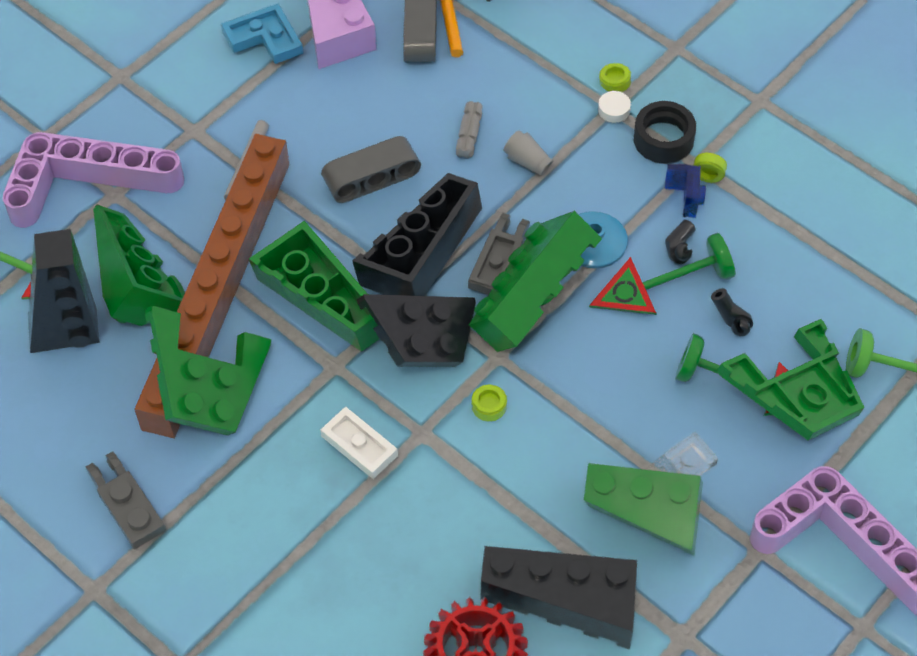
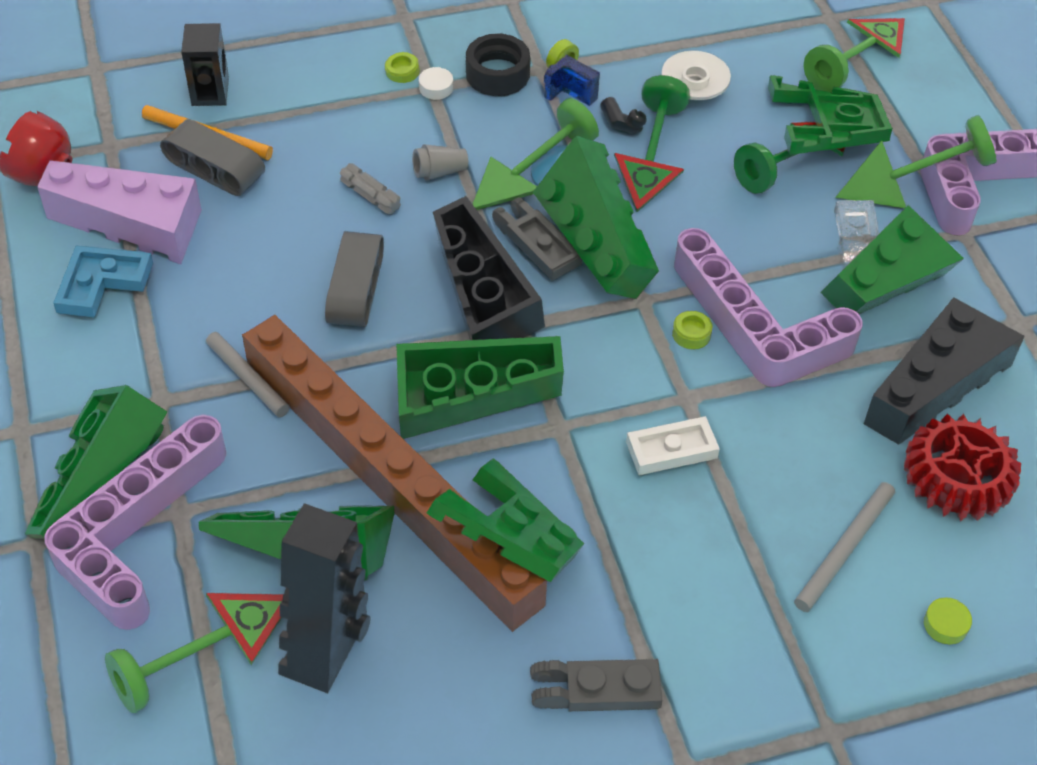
camera: 60 degrees left, 5 degrees down
black wing [357,294,476,367] -> none
black arm [711,288,753,336] -> none
none -> green wedge [25,385,167,539]
none -> bright green piece [473,98,599,210]
none -> white dish [661,51,731,100]
none -> lavender beam [674,228,863,387]
none -> light grey bar [794,482,895,612]
none -> bright green piece [835,115,997,208]

